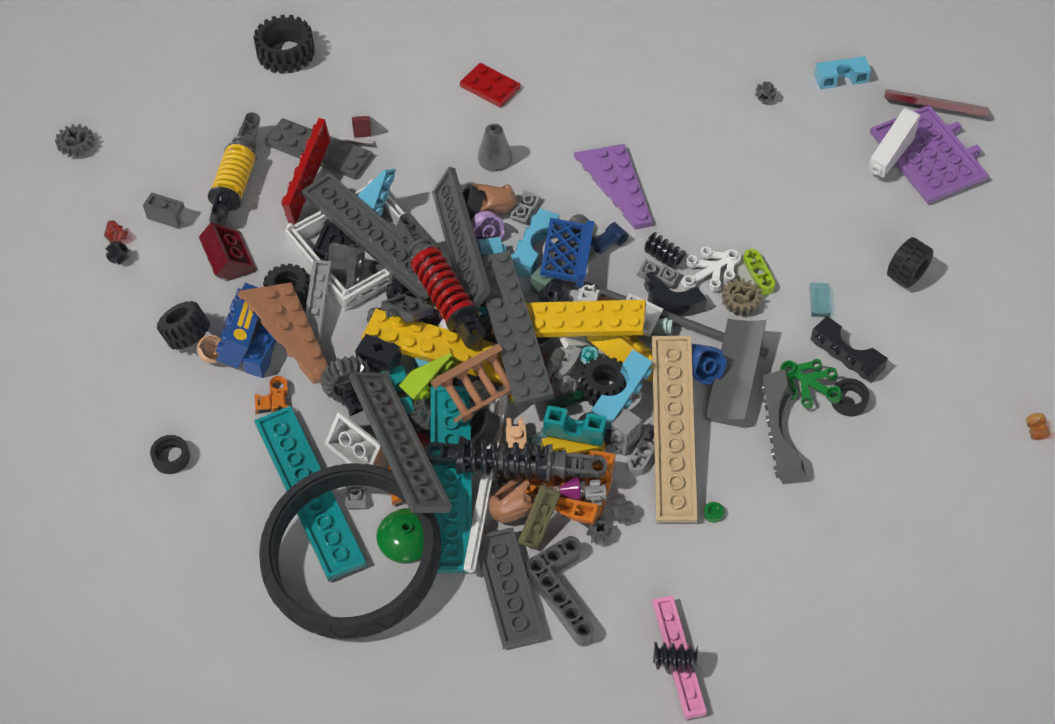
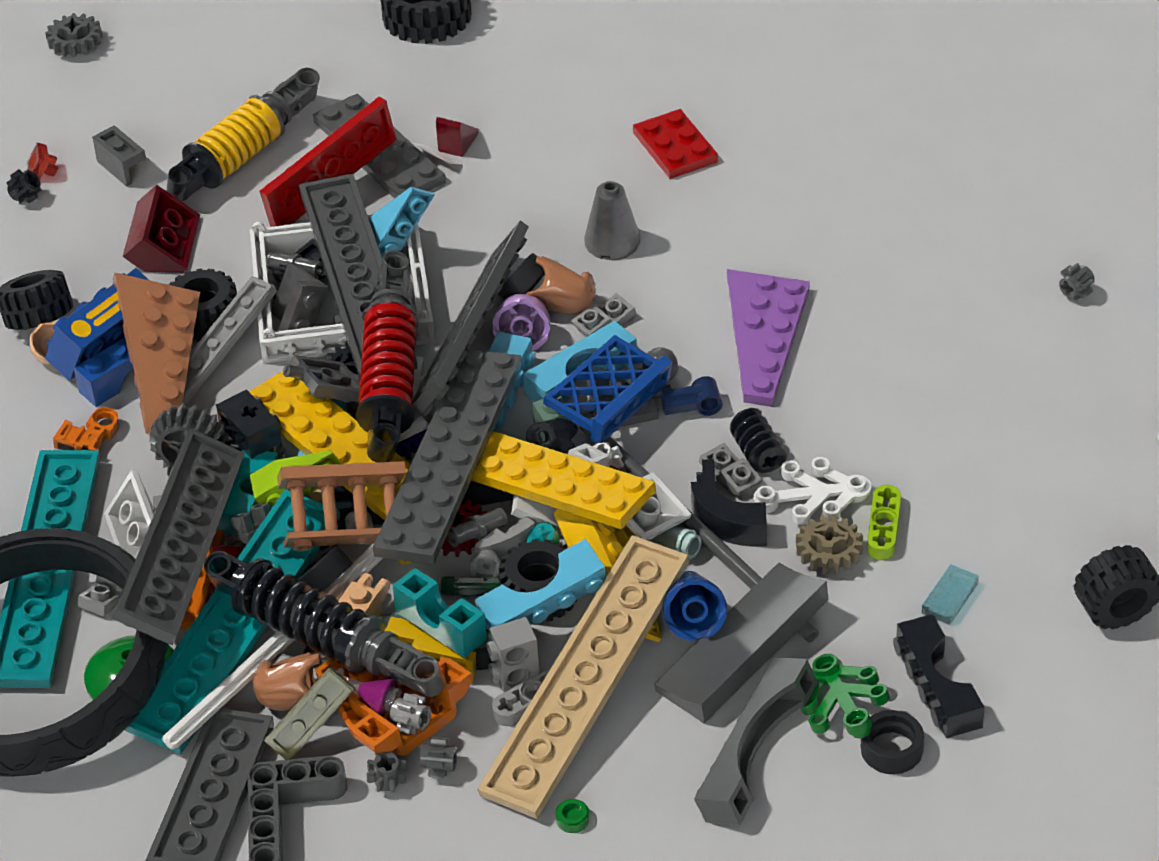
camera: 30 degrees right, 10 degrees down
none -> dark grey pin [266,251,324,279]

